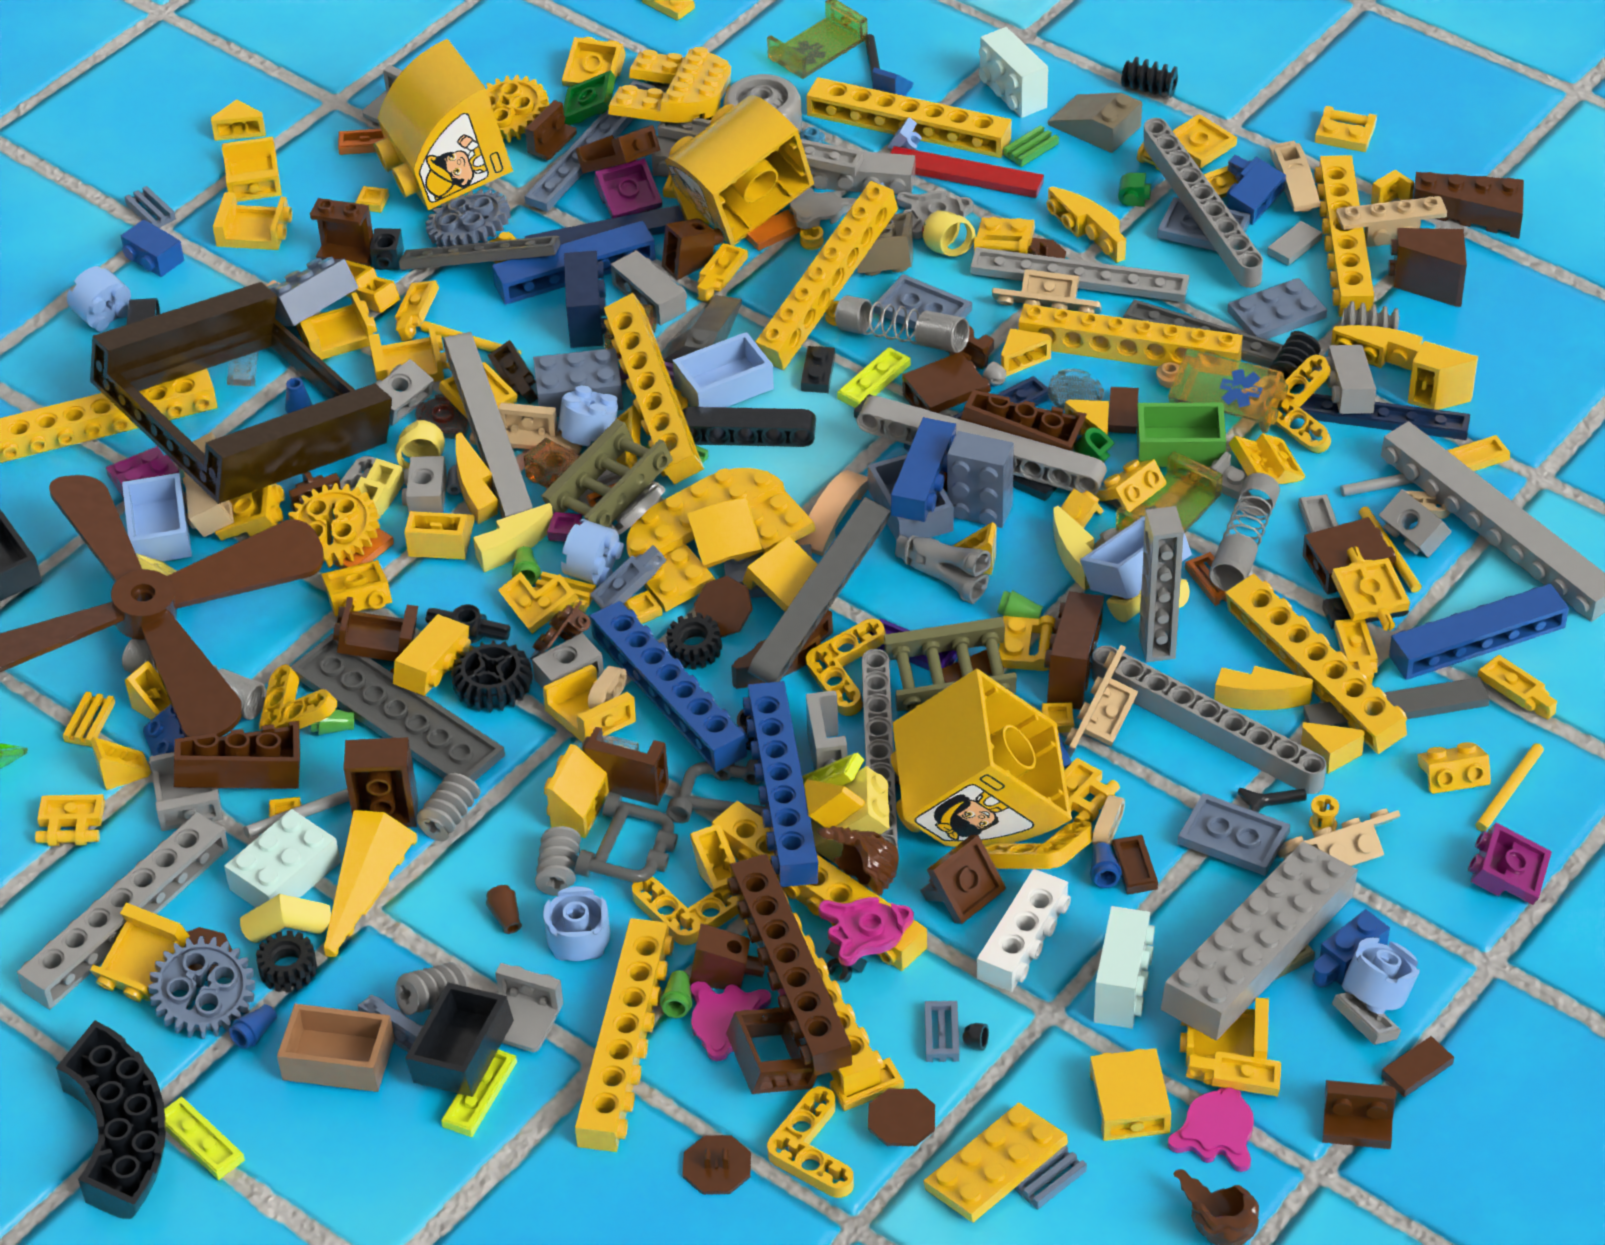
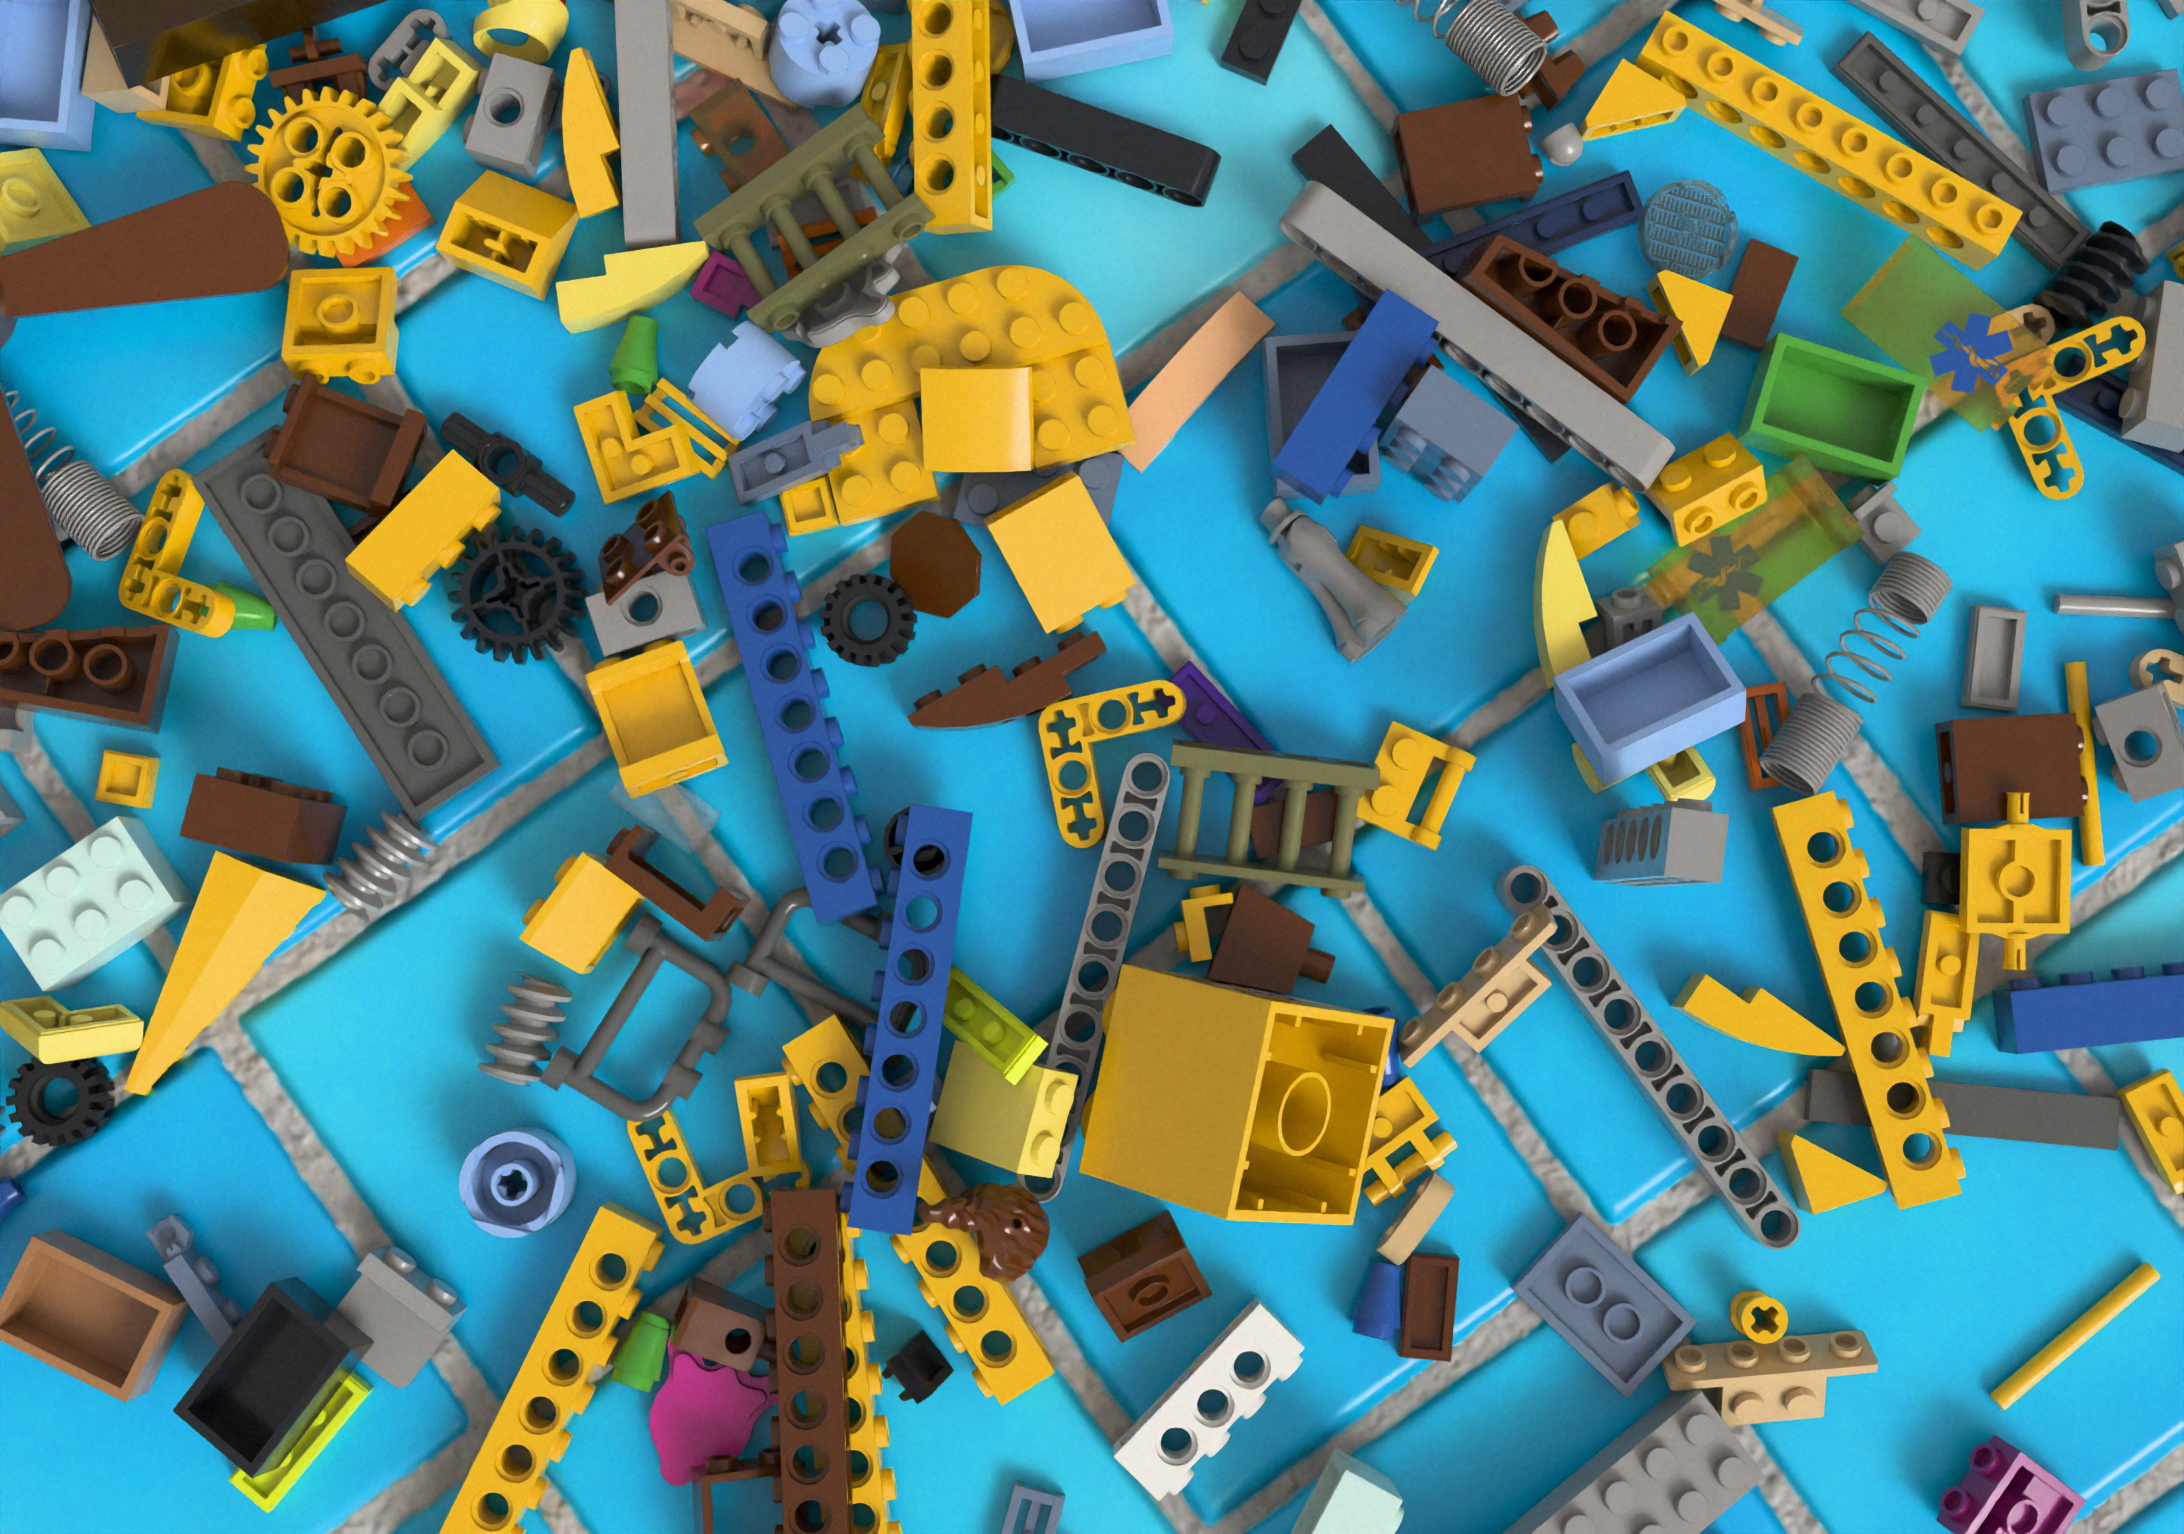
camera: 10 degrees right, 40 degrees up
light grey bar [243,789,349,838] -> none
light grey piece [395,962,469,1015] -> none
reddish brown cone [486,885,522,934] -> none
tan beam [588,666,627,709] -> none
dark grey beam [748,497,891,683] -> none
yellow slope [804,779,866,828] -> none
light grey panel [806,691,848,770] -> none
dark pink tile [819,897,914,966] -> none
neon yellow tile [837,347,911,408] -> none
yellow beam [985,821,1093,869] -> none
bright green cone [997,590,1043,619] -> none
yellow tile [1041,703,1074,733] -> none
reddish brown wedge [1044,591,1104,710] -> none
green plate [1074,428,1115,463] -> none
tan plate [1156,362,1184,388] -> none
yellow slope [1228,433,1306,484] -> none
black piece [1238,787,1307,813] -> none
yellow bracket [1417,742,1491,794] -> none

